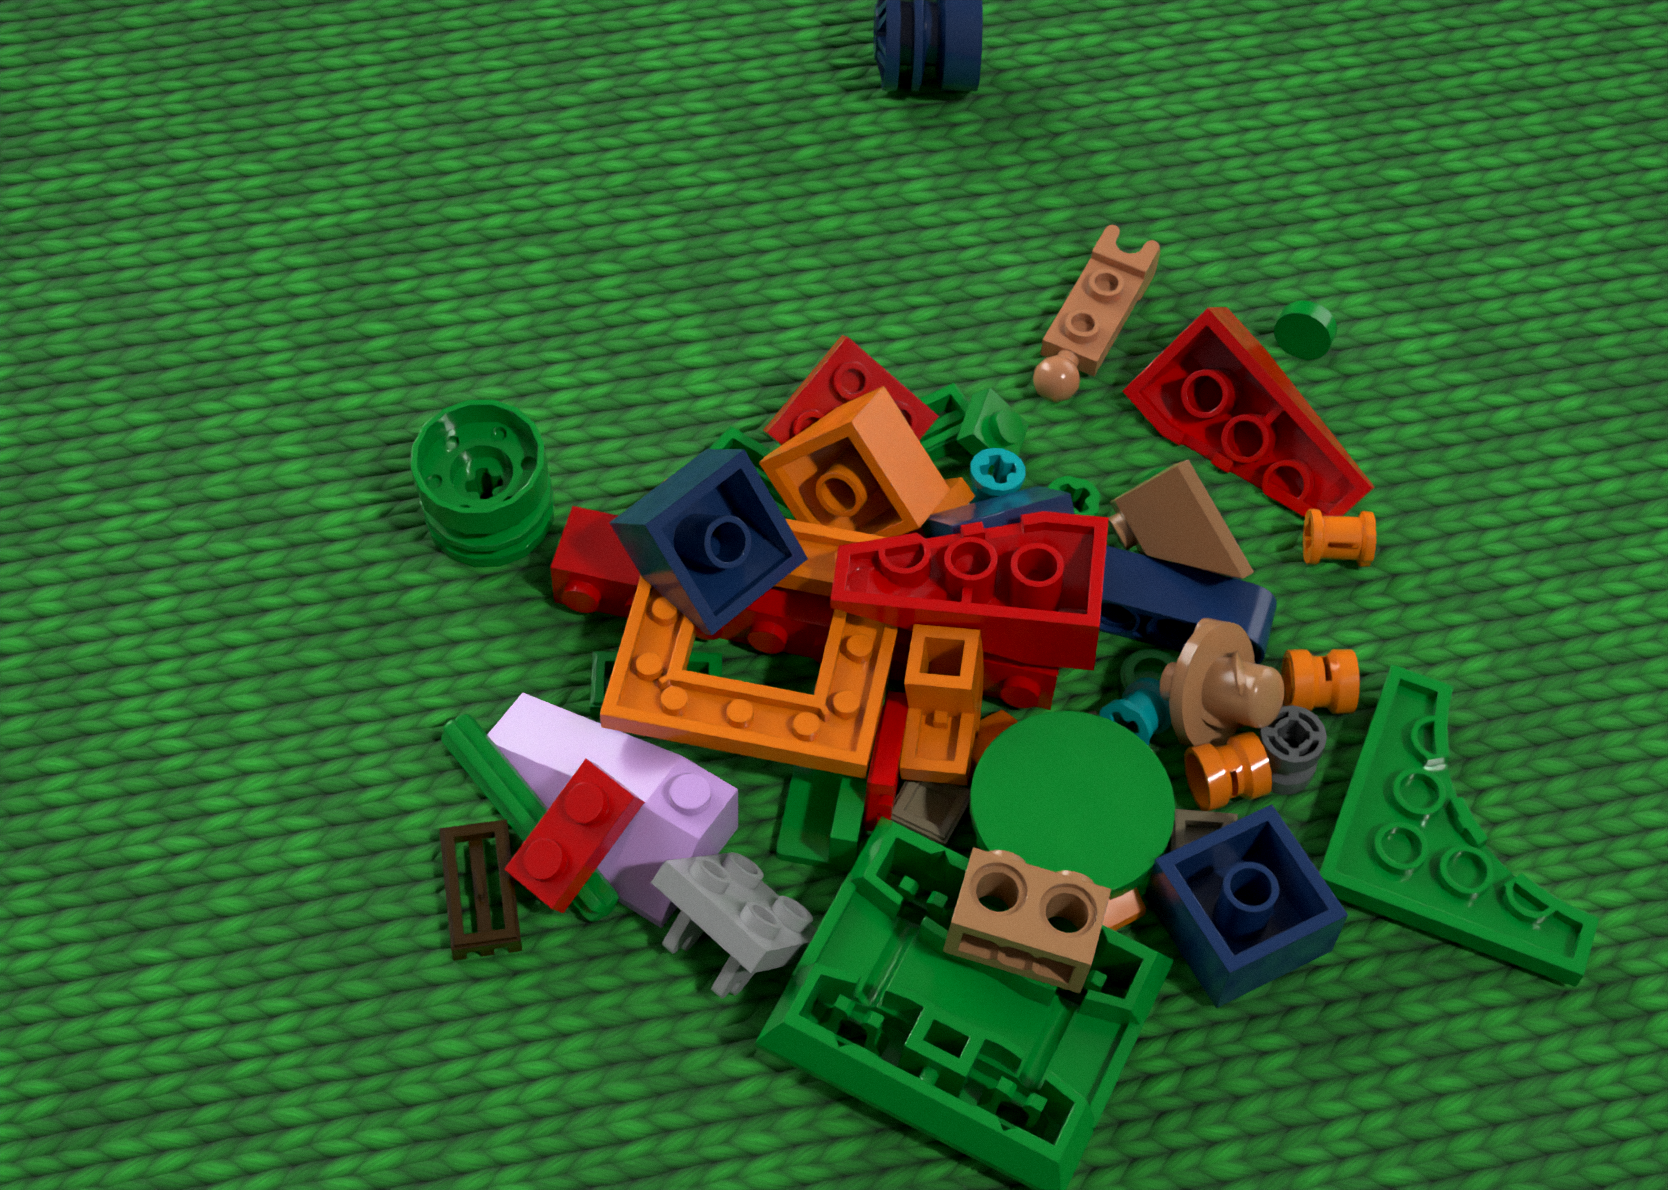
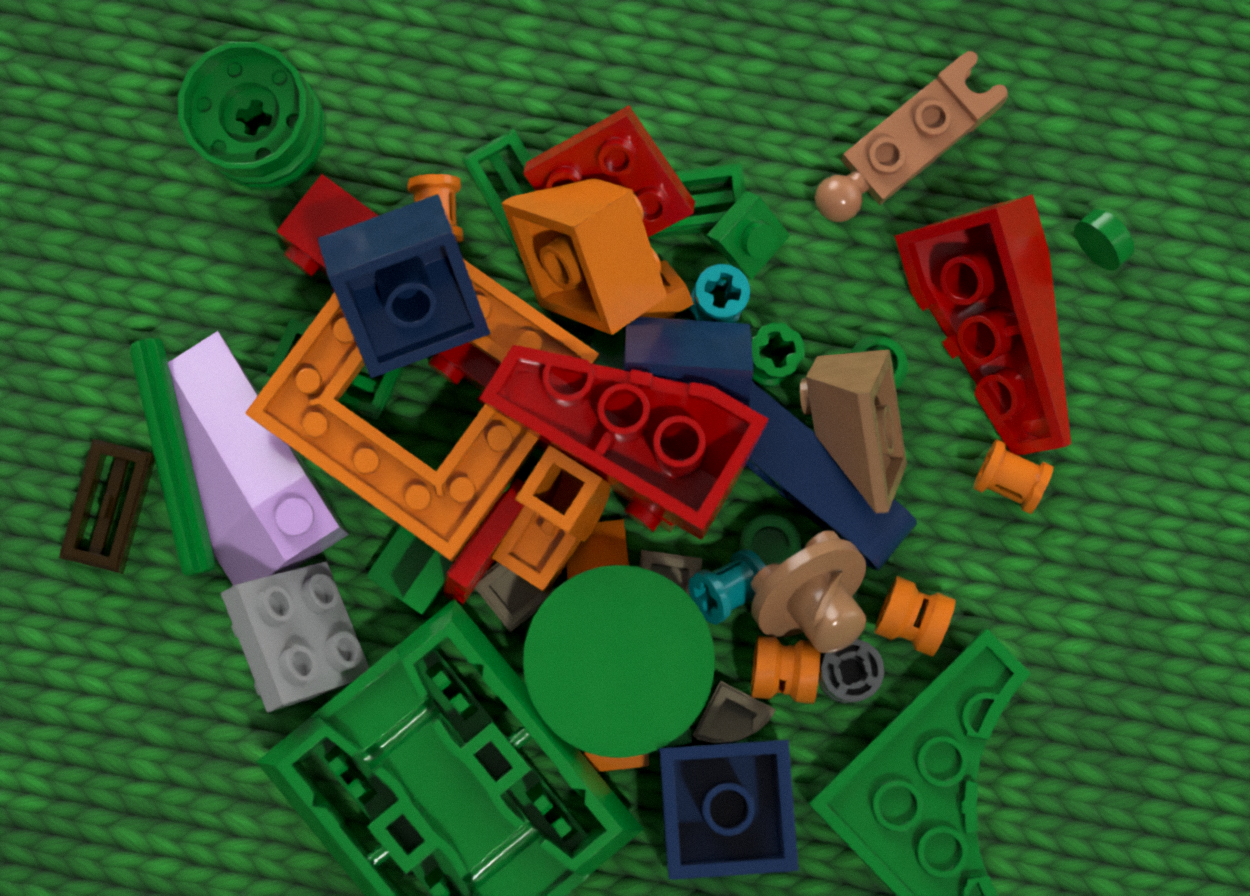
camera: 25 degrees right, 25 degrees up
red plate [504,758,645,913] -> none
medium nougat brick [943,847,1111,993] -> none

